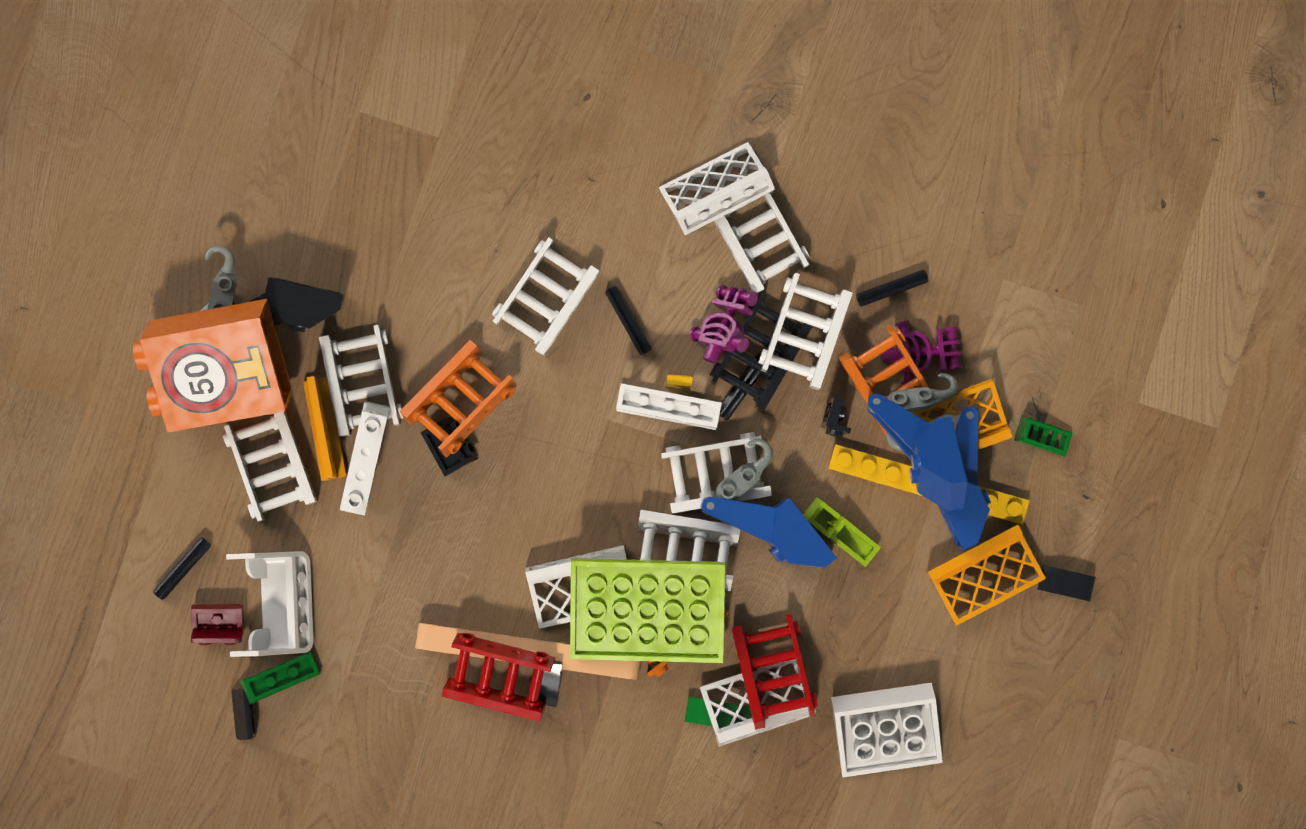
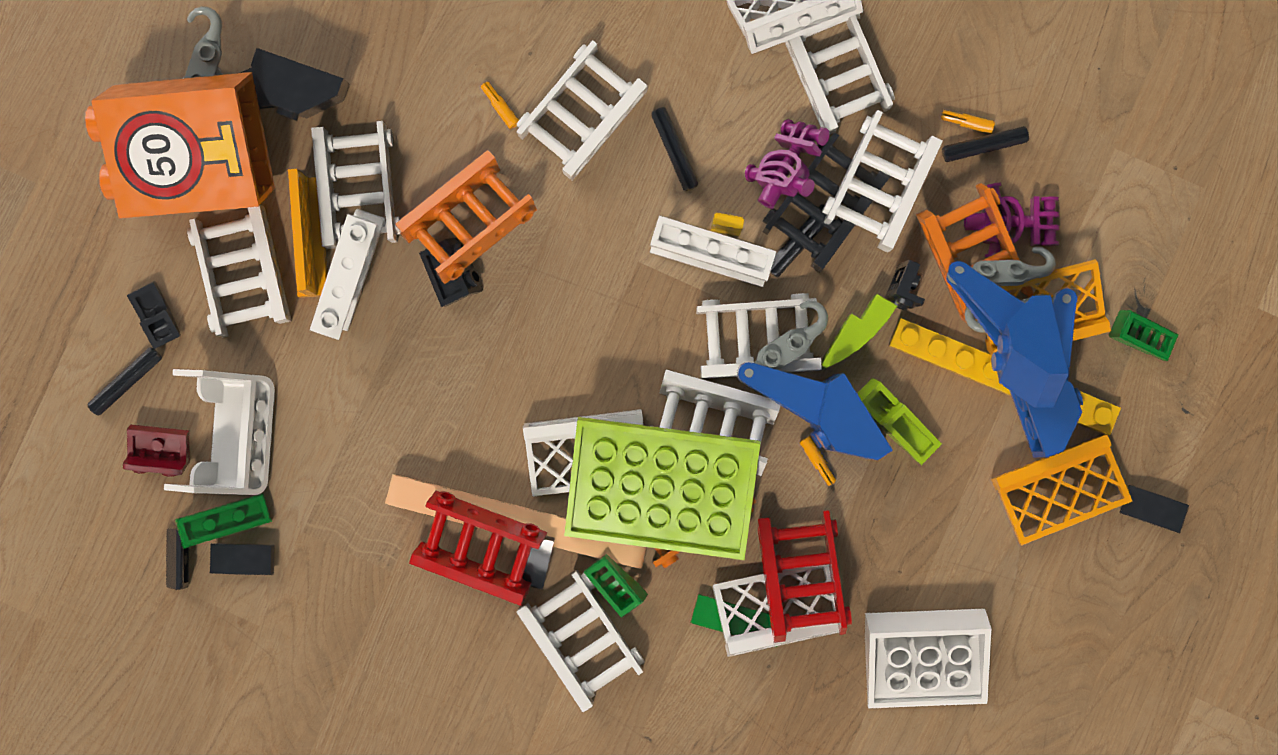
camera: 10 degrees right, 0 degrees up
none -> black slope [127,281,181,349]
none -> black slope [210,543,275,575]
none -> light orange piece [481,82,519,130]
none -> white fence [516,570,645,712]
none -> green slope [584,554,648,618]
none -> light orange piece [799,436,836,486]
none -> lime slope [821,294,897,369]
none -> light orange piece [941,110,995,134]

